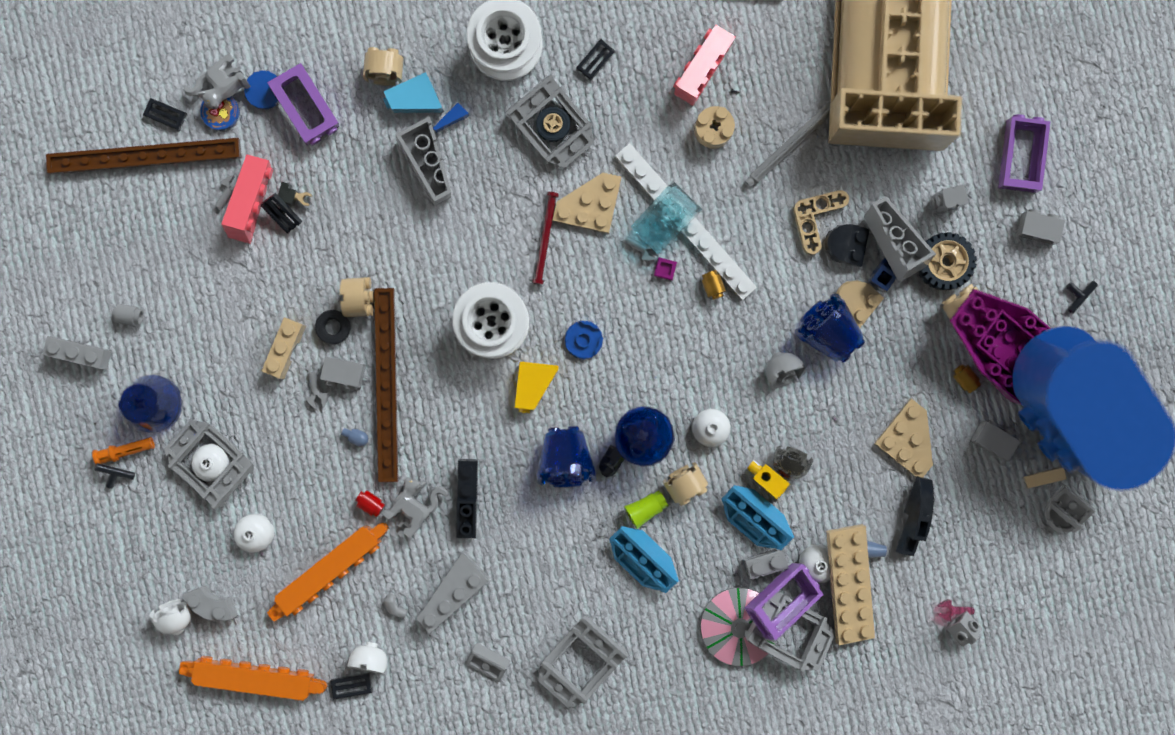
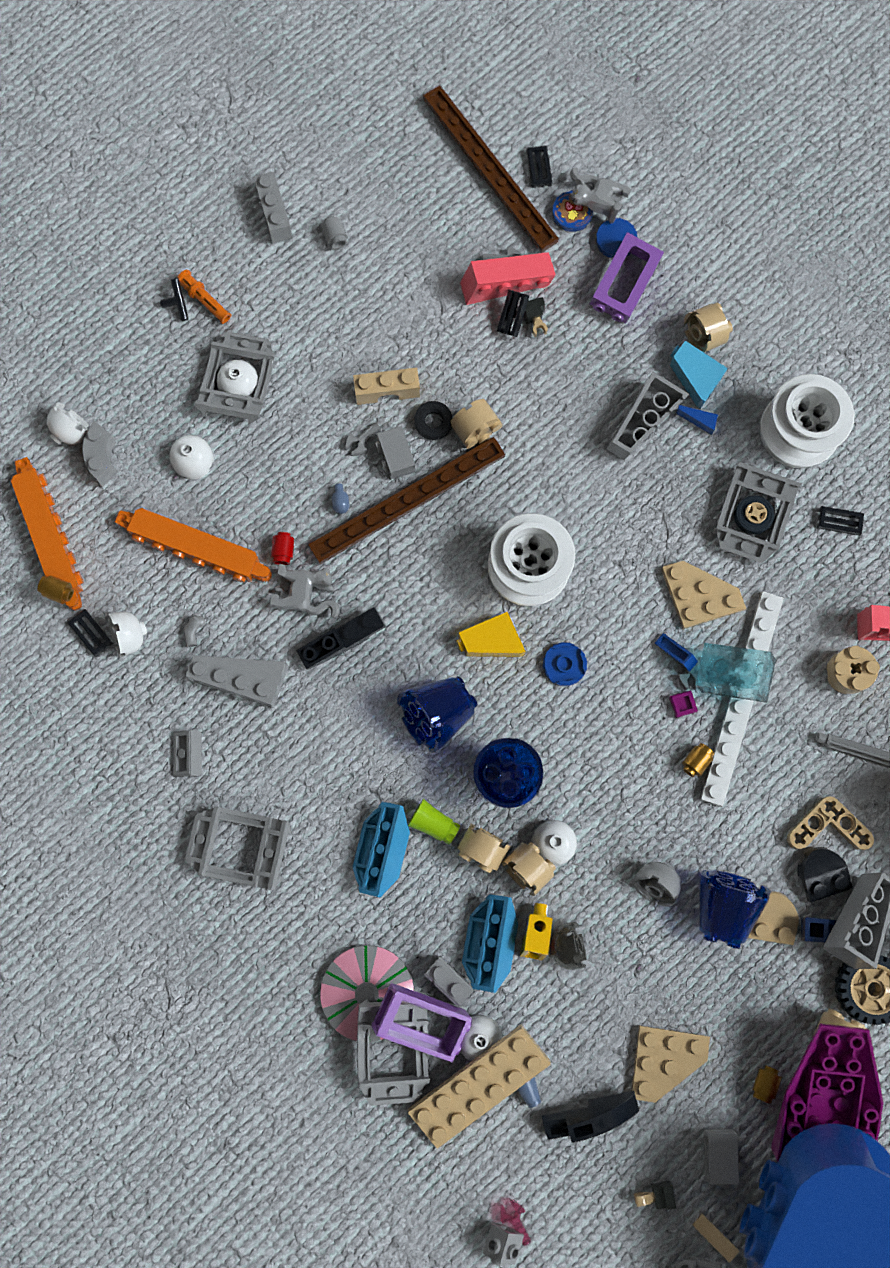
camera: 55 degrees right, 10 degrees down
clear blue cone [118,375,182,433] -> none
dark red bar [532,192,559,285] -> none
black rock [599,444,627,478] -> none
none -> pearl gold brick [37,576,74,604]
none -> tan brick [502,842,556,896]
none -> pearl dark grey piece [634,1180,677,1210]
none -> blue piece [655,633,698,672]

